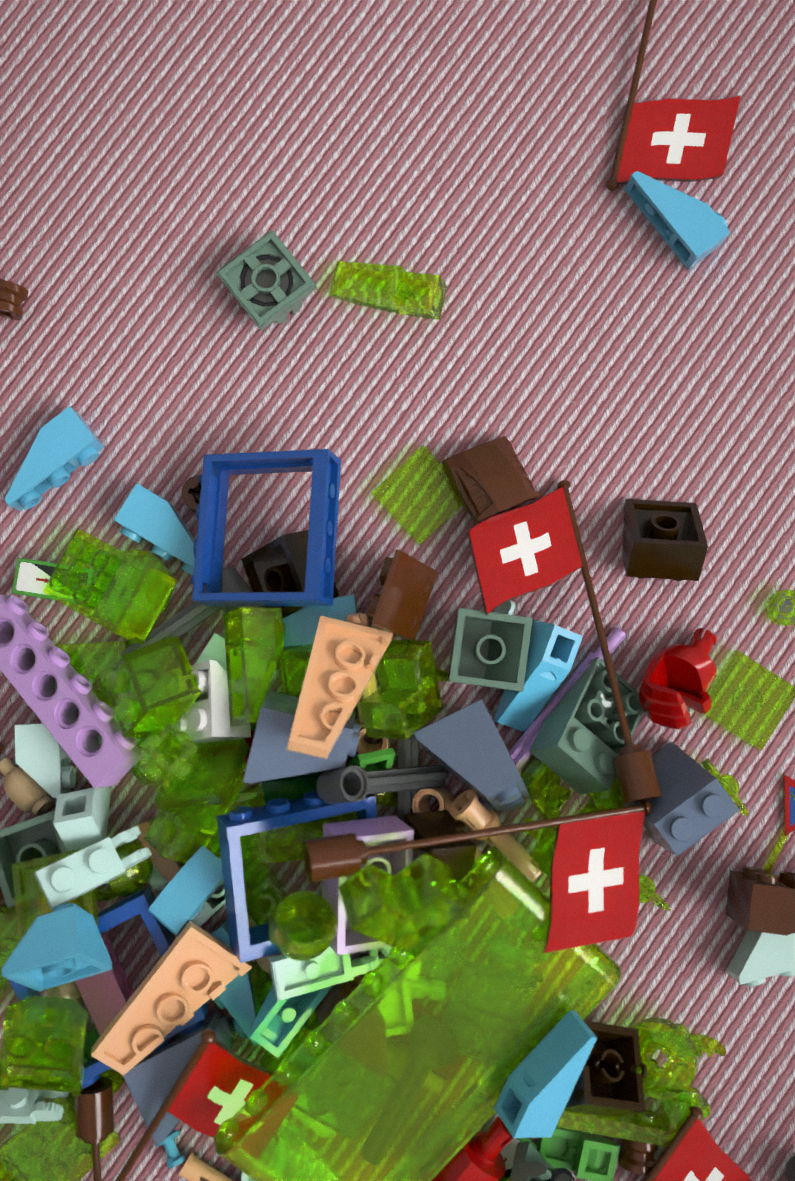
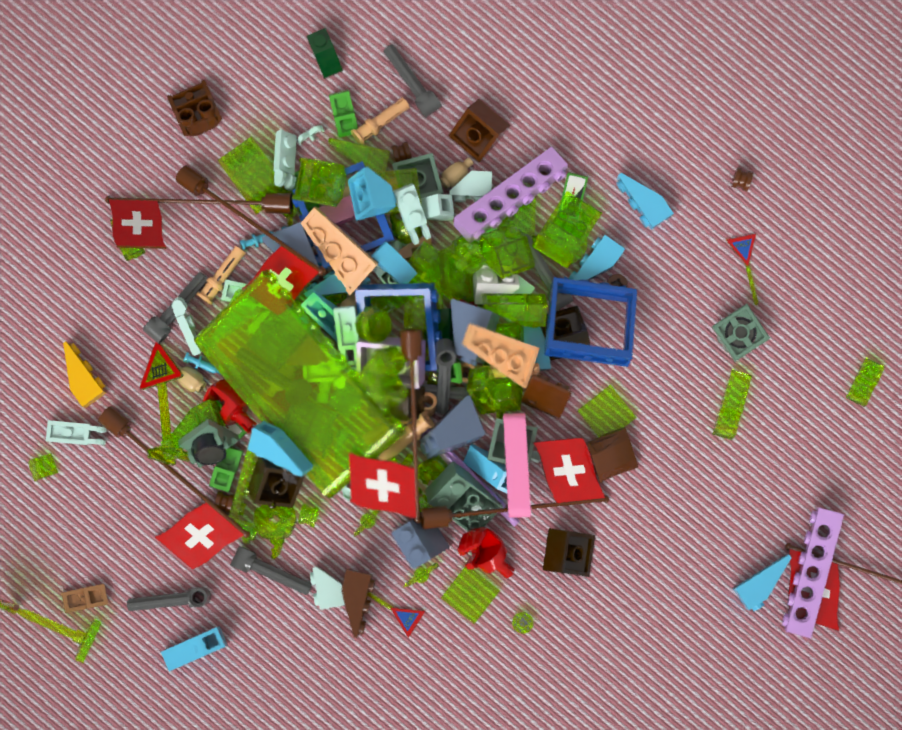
camera: 95 degrees right, 0 degrees up
none -> dark grey axle [230,546,312,595]
none -> clear neon green wheel [298,503,320,528]
none -> bright pink beam [503,412,531,518]
none -> piece [726,234,758,305]
none -> lavender brick [782,507,844,638]
none -> clear neon green slope [845,358,885,407]

